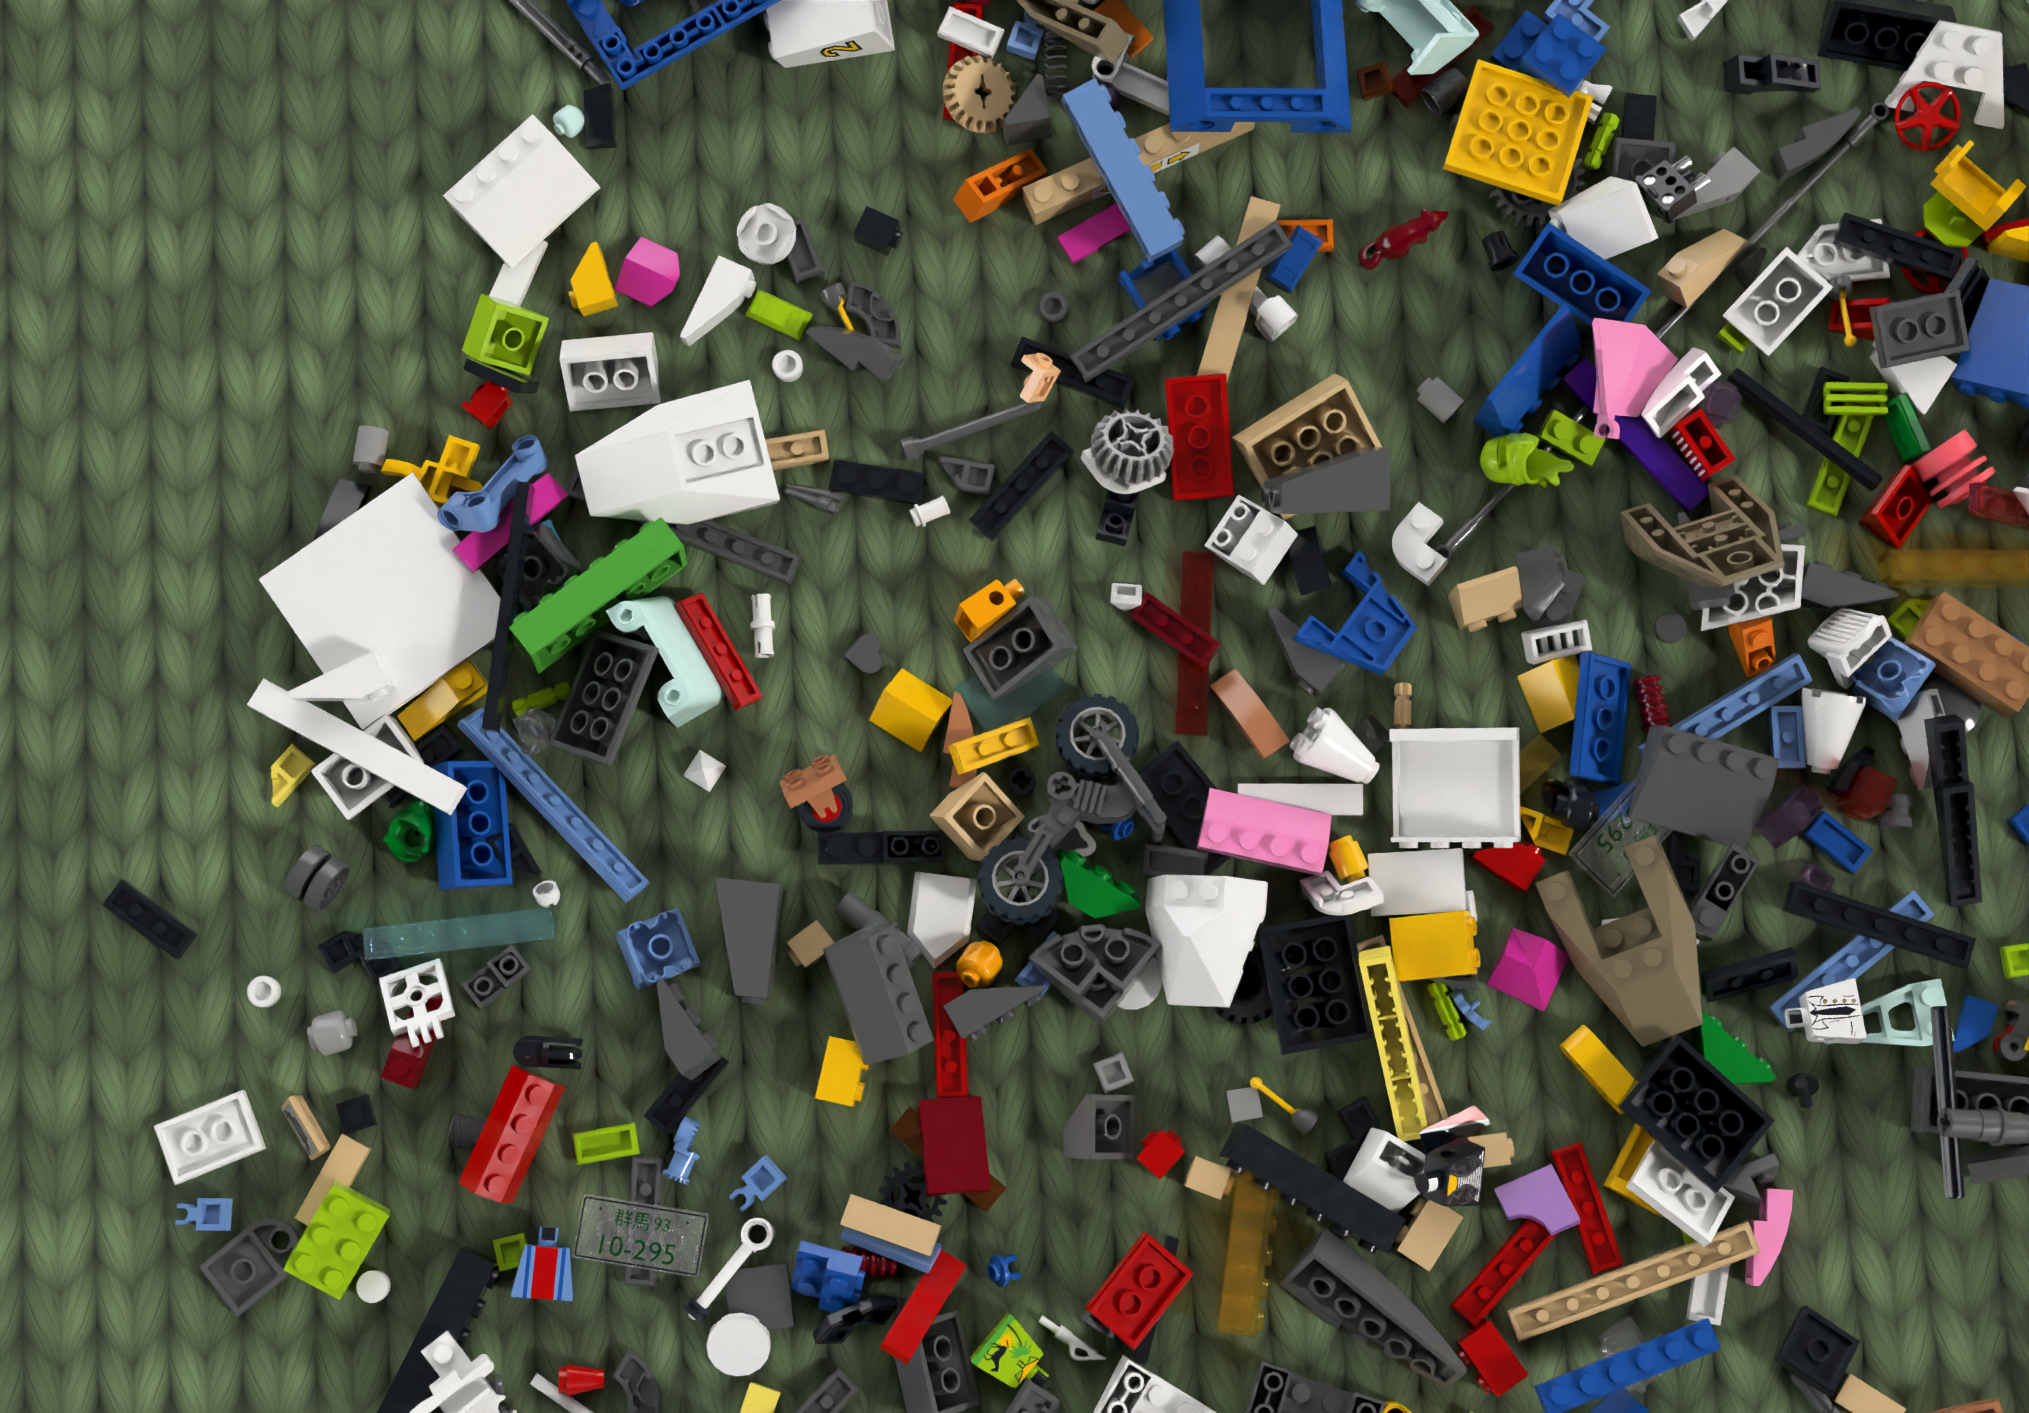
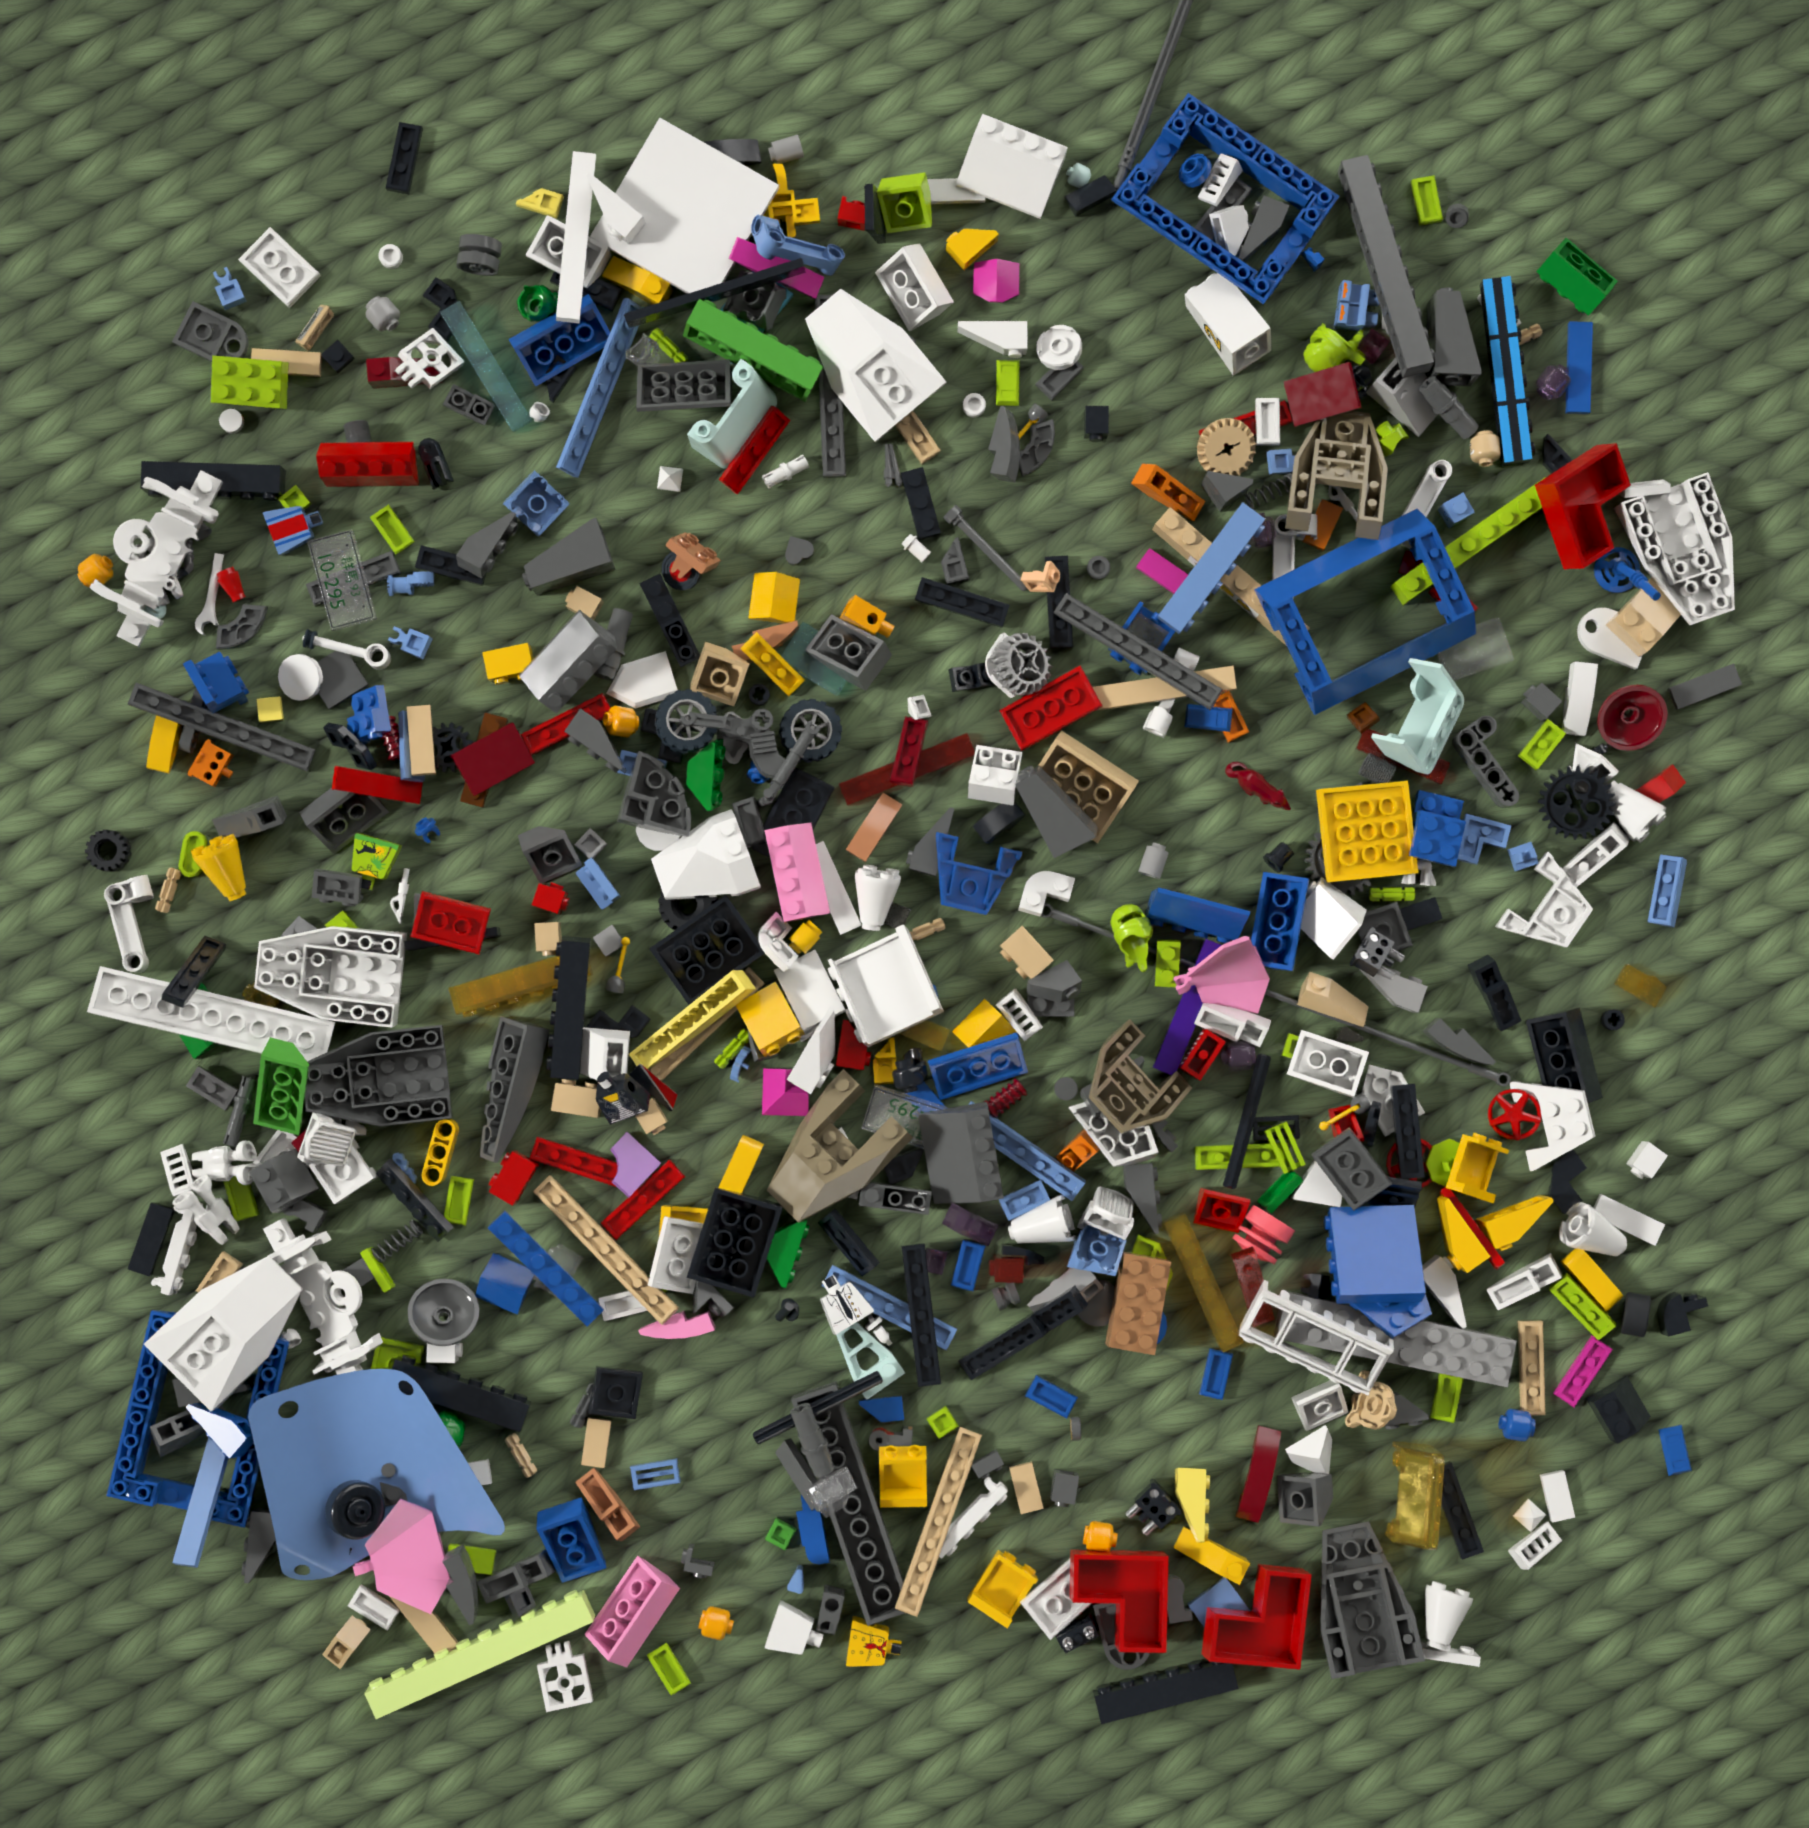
camera: 55 degrees right, 5 degrees up
none -> medium blue bracket [576,857,621,909]
none -> medium blue tile [630,1458,681,1490]
none -> white slope [787,1007,835,1094]
none -> white piece [865,1315,892,1346]
none -> black tile [1363,1101,1382,1147]

